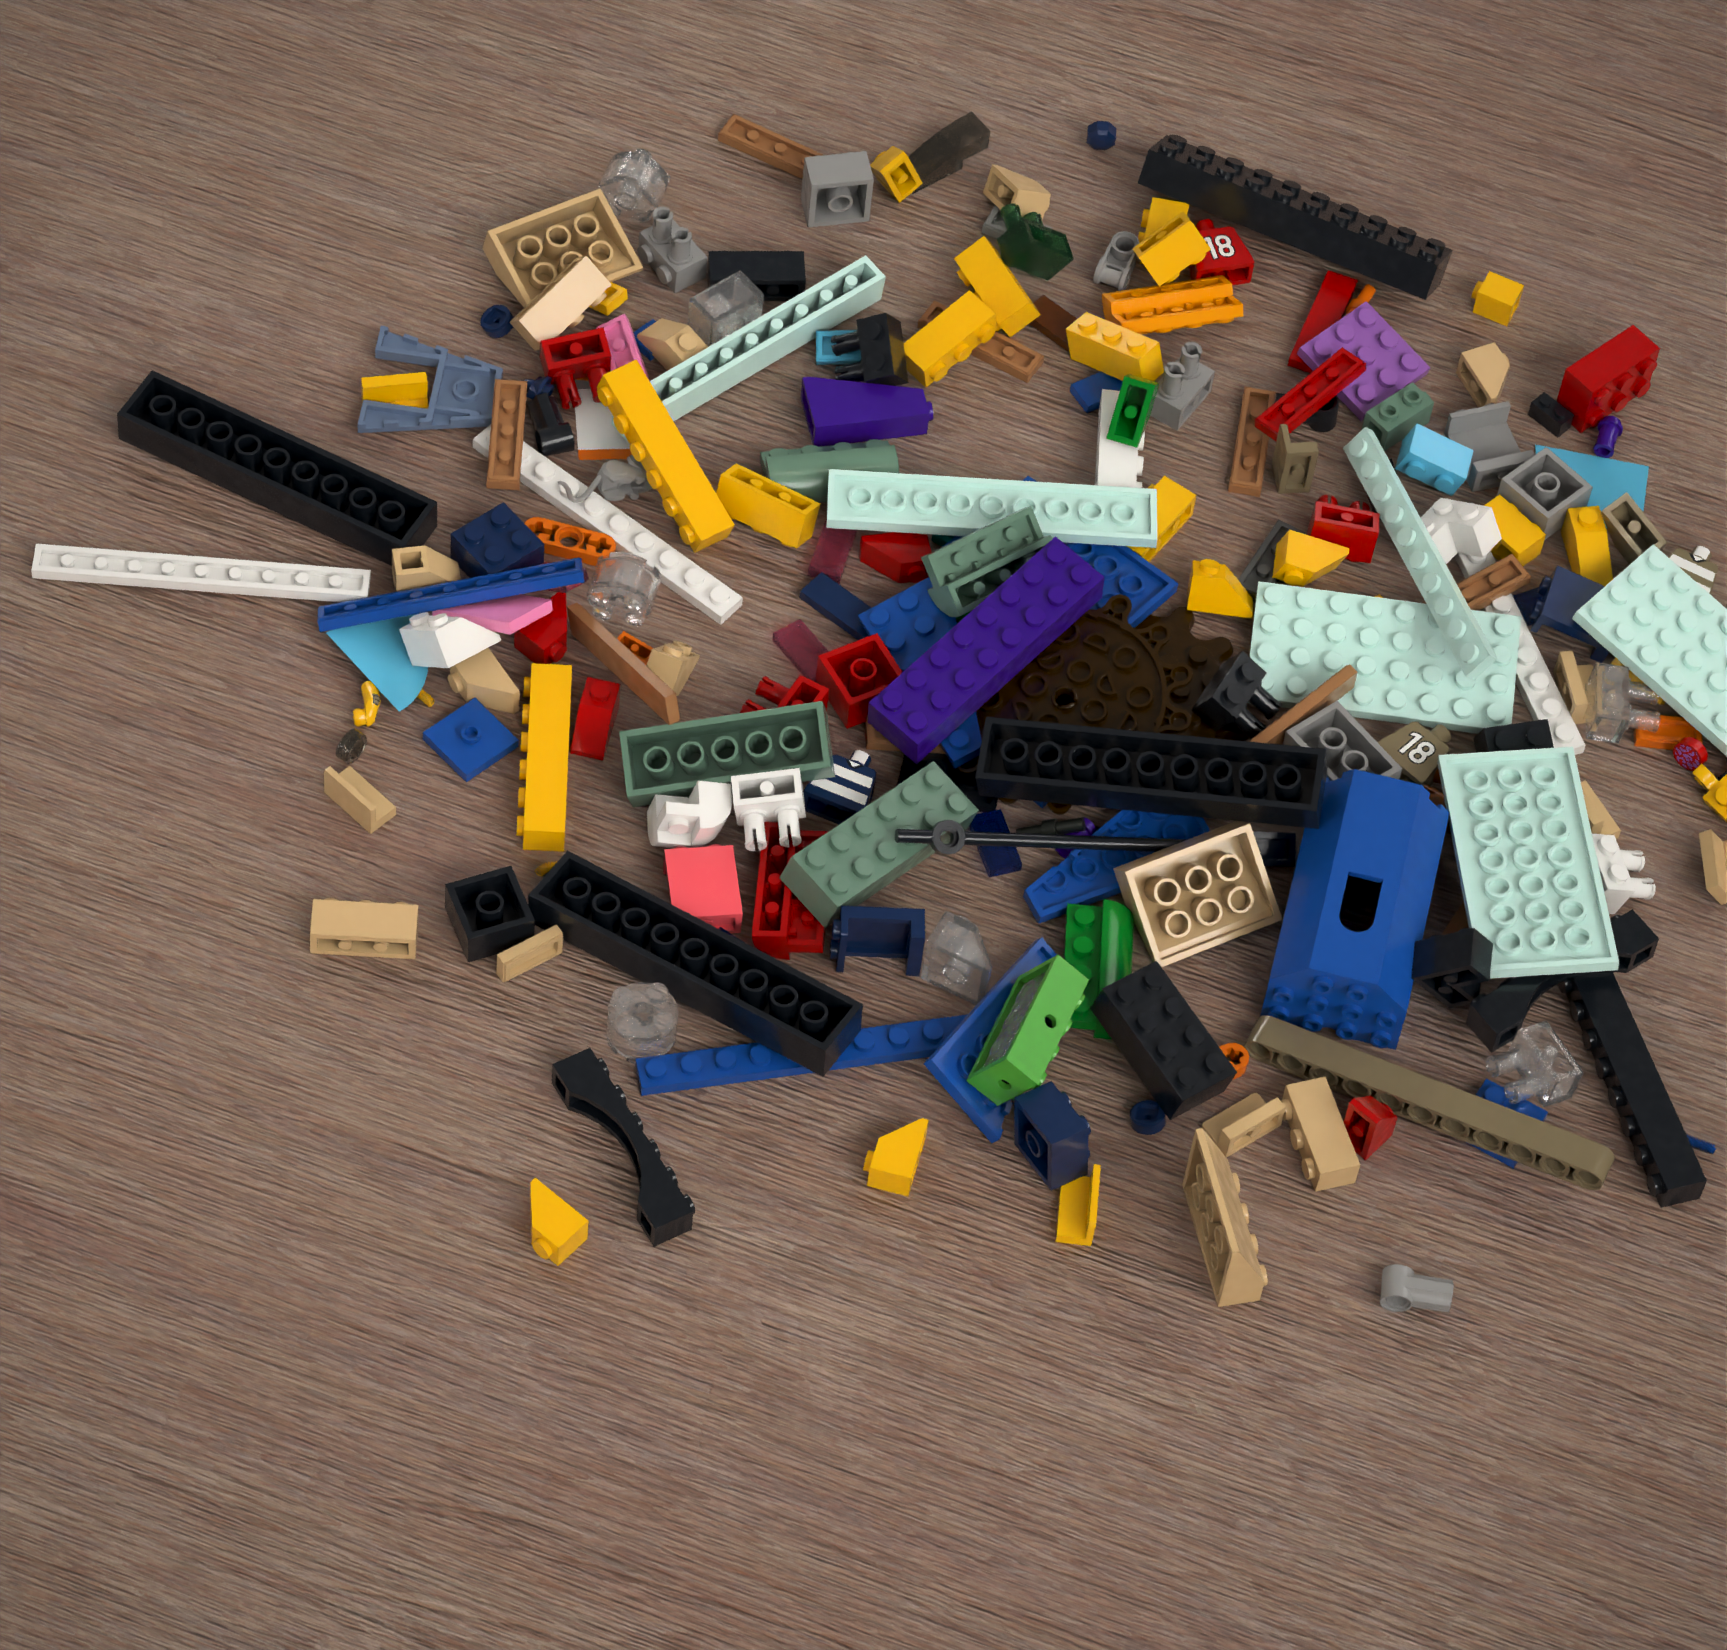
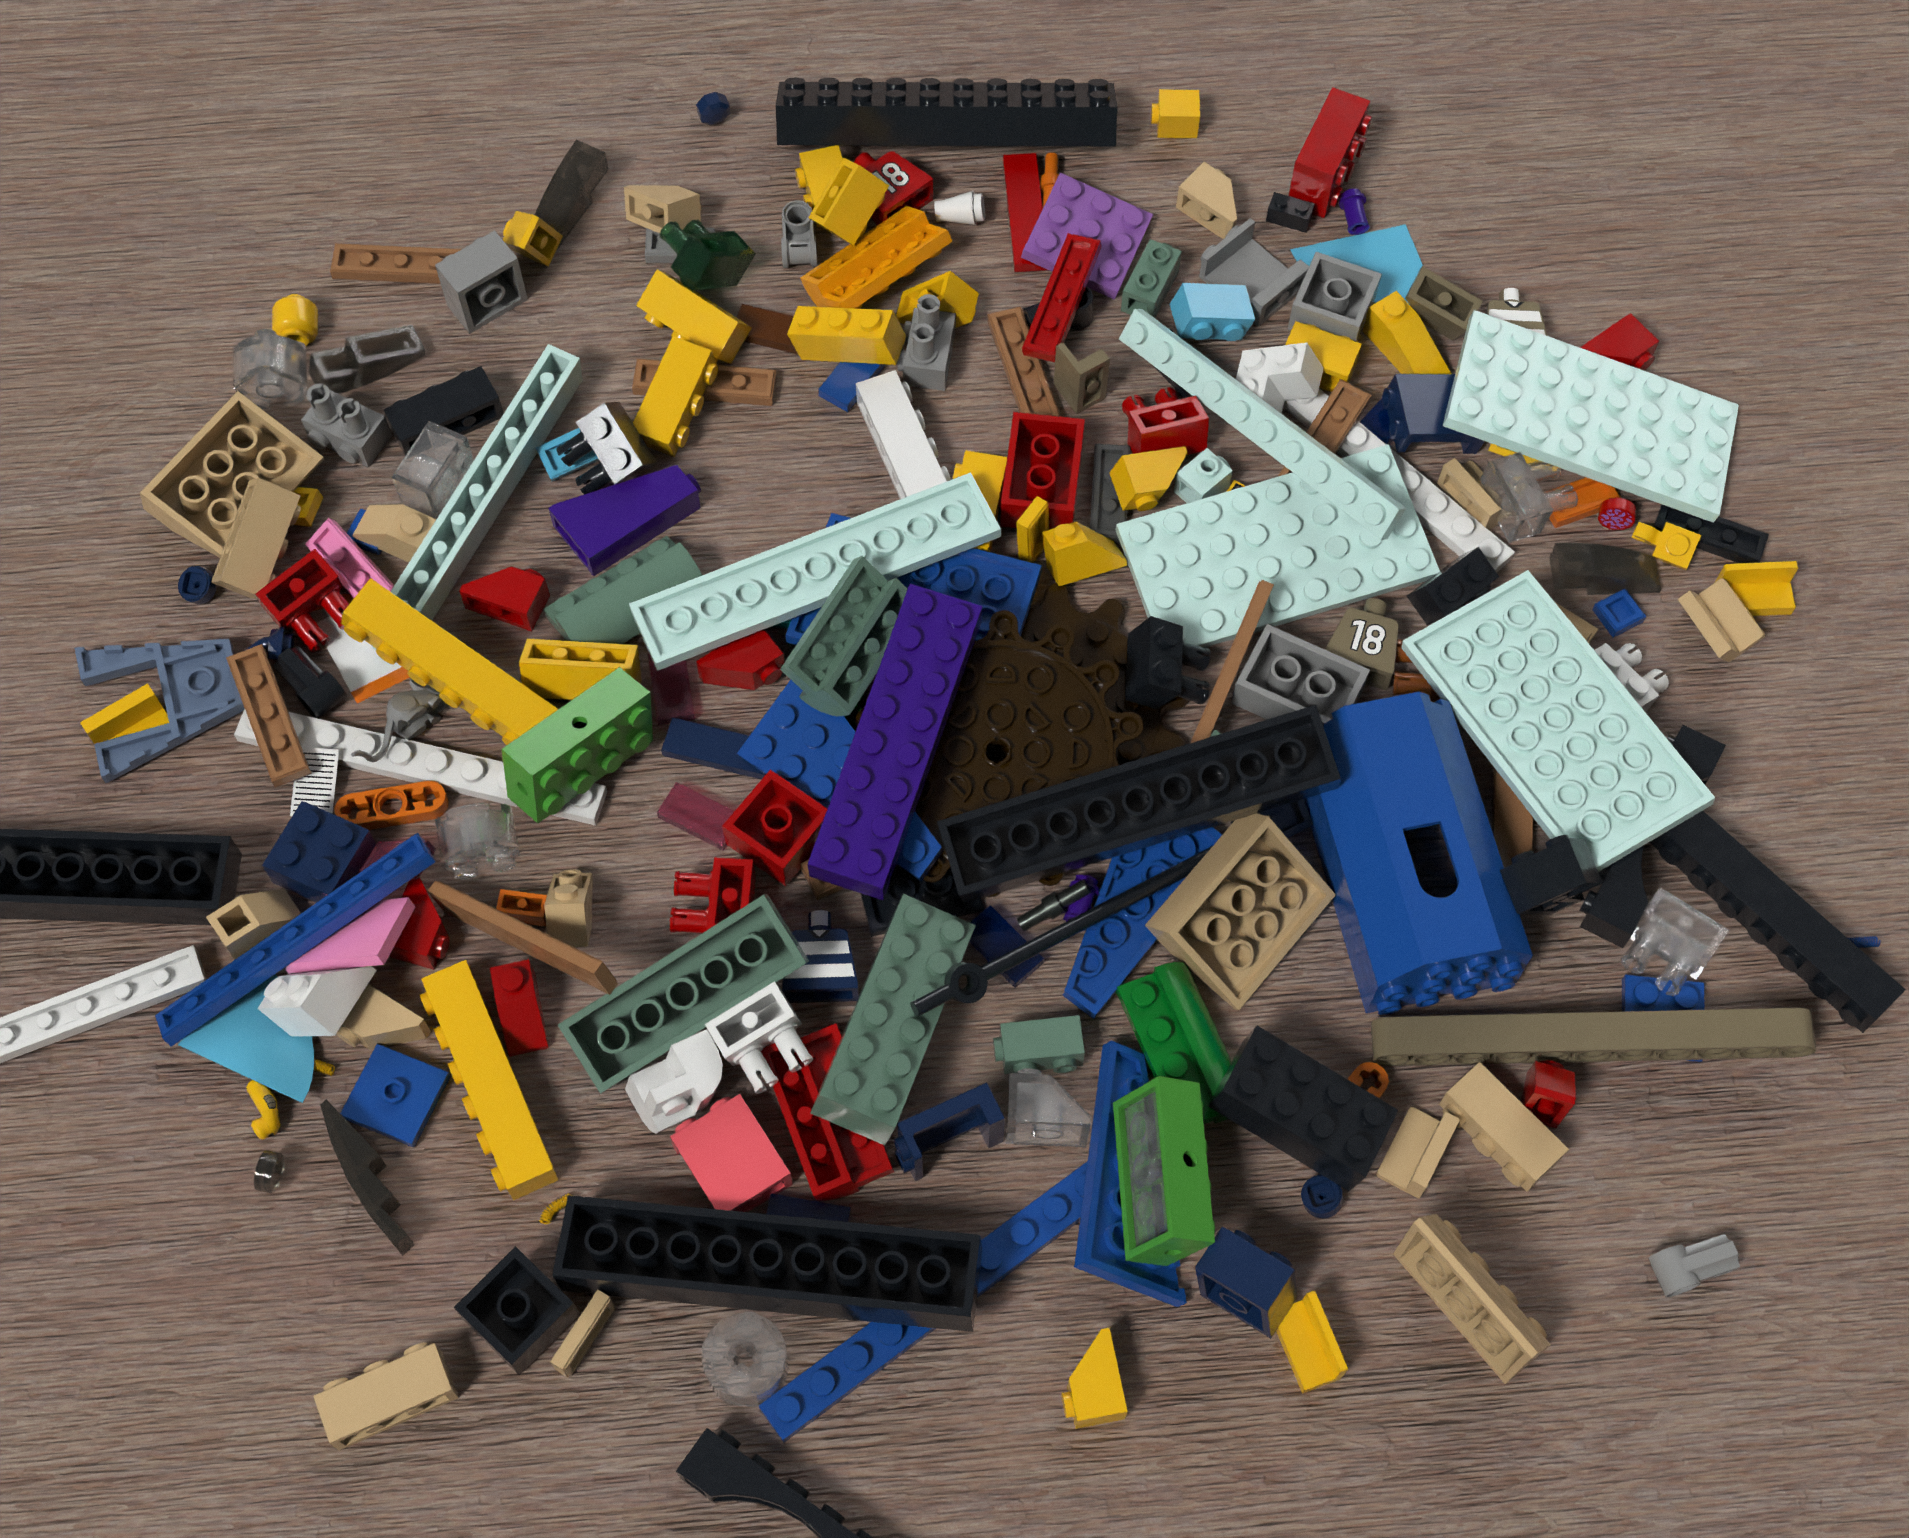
camera: 20 degrees left, 10 degrees up
tan panel [324,766,396,834] -> none
green slope [1106,374,1160,448] -> none
none -> yellow head [272,294,318,349]
none -> white sticker [290,747,339,816]
none -> clear smoke slope [308,325,426,394]
none -> clear smoke slope [320,1099,415,1256]
none -> red slope [459,566,550,632]
none -> bright green brick [501,667,653,823]
none -> yellow slope [896,271,979,328]
none -> white cone [934,191,985,225]
none -> sand green brick [993,1015,1085,1077]
none -> red brick [1000,412,1085,530]
none -> yellow tile [1016,496,1049,563]
none -> light aqua brick [1174,448,1233,503]
none -> clear smoke slope [1549,543,1661,595]
none -> blue tile [1592,588,1646,638]

